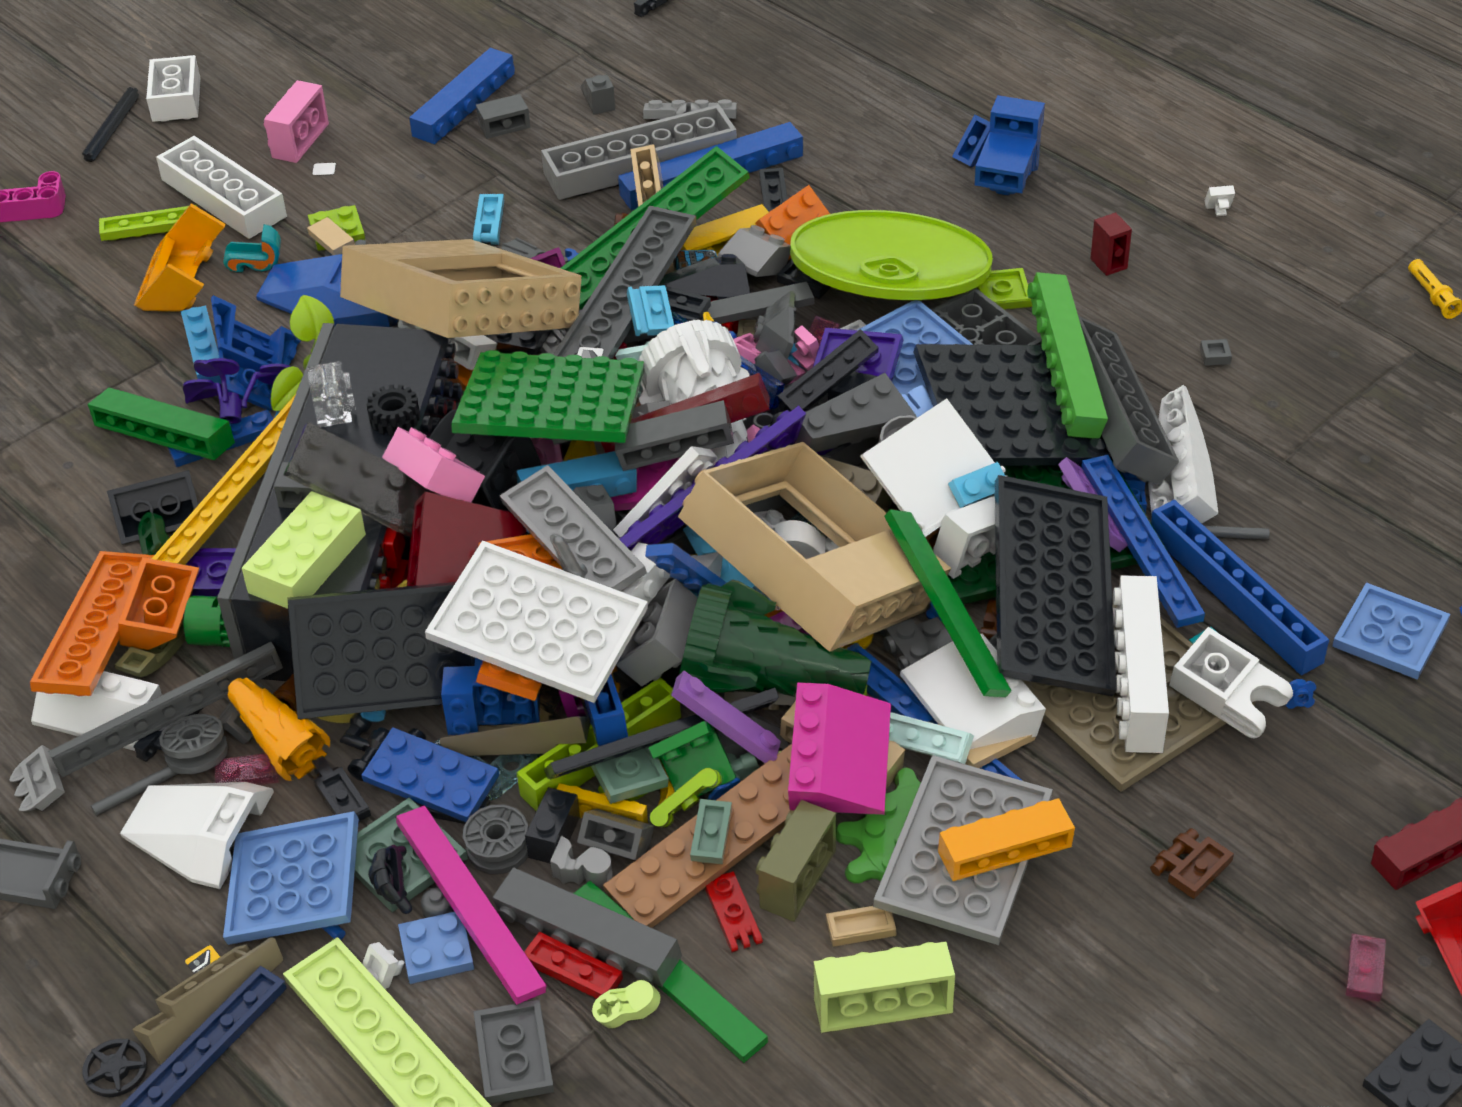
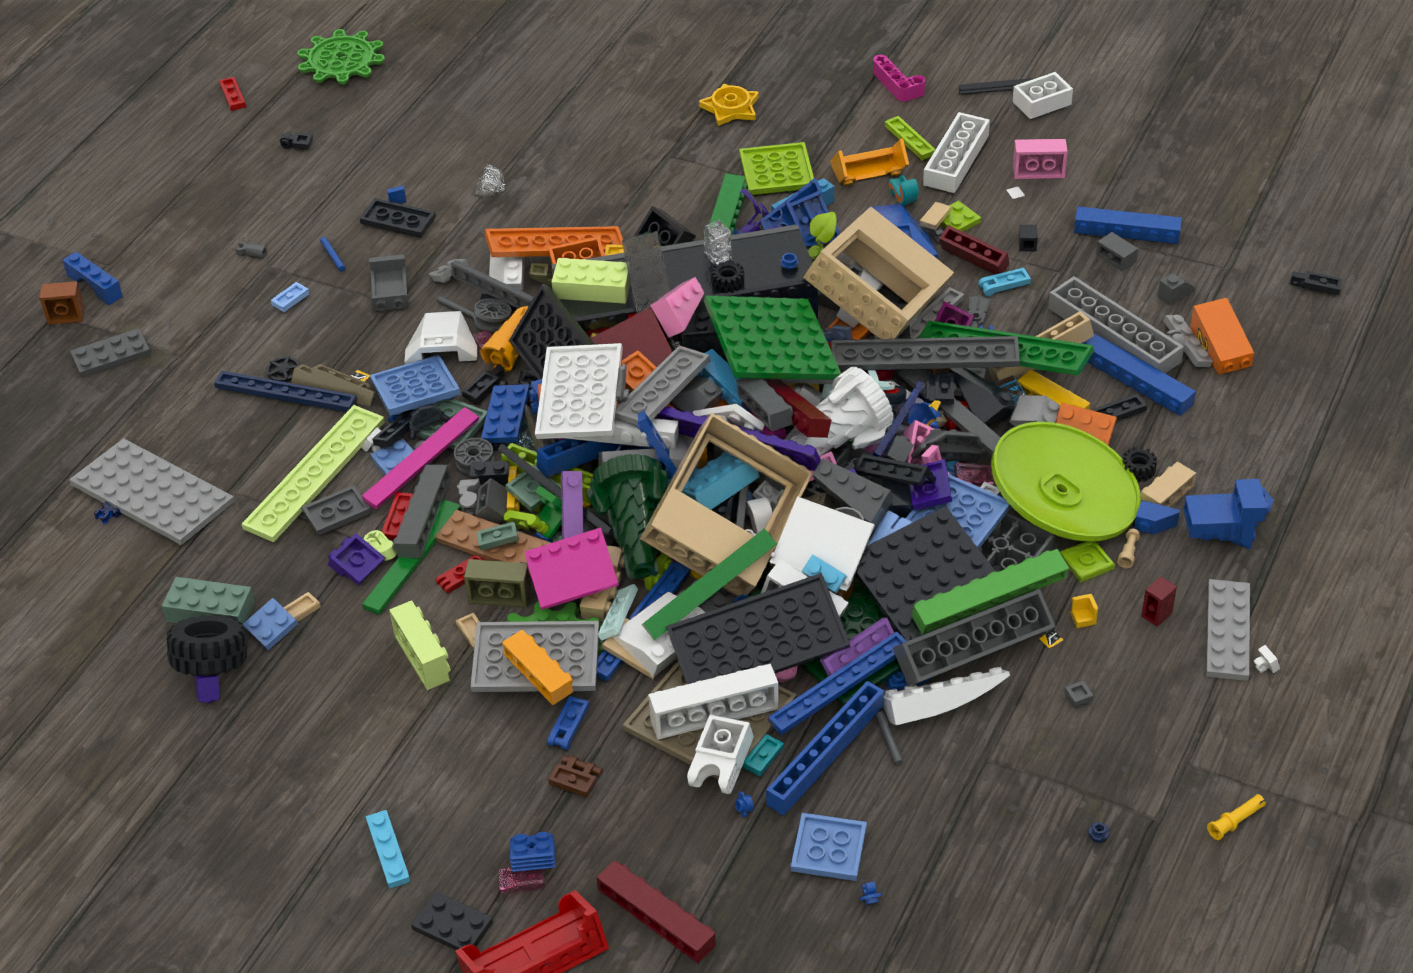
camera: 70 degrees right, 0 degrees up
sticker [577,347,604,358] -> none
medium azure plate [627,285,674,336] -> none
none -> dark purple plate [328,533,385,586]
none -> black plate [372,404,430,448]
none -> blue brick [510,832,555,872]
none -> blue plate [547,696,589,750]
none -> lime plate [739,142,814,195]
none -> blue plate [781,253,799,270]
none -> dark red brick [939,225,1010,275]
none -> black brick [1018,224,1038,251]
none -> yellow panel [1070,594,1098,628]
none -> dark blue plate [1088,822,1110,843]
none -> tan piece [1117,529,1140,568]
none -> black tyre [1122,447,1157,482]
none -> blue slope [1134,500,1180,534]
none -> tan brick [1140,462,1196,507]
none -> orange slope [1190,298,1254,375]
none -> light grey plate [1206,579,1250,681]

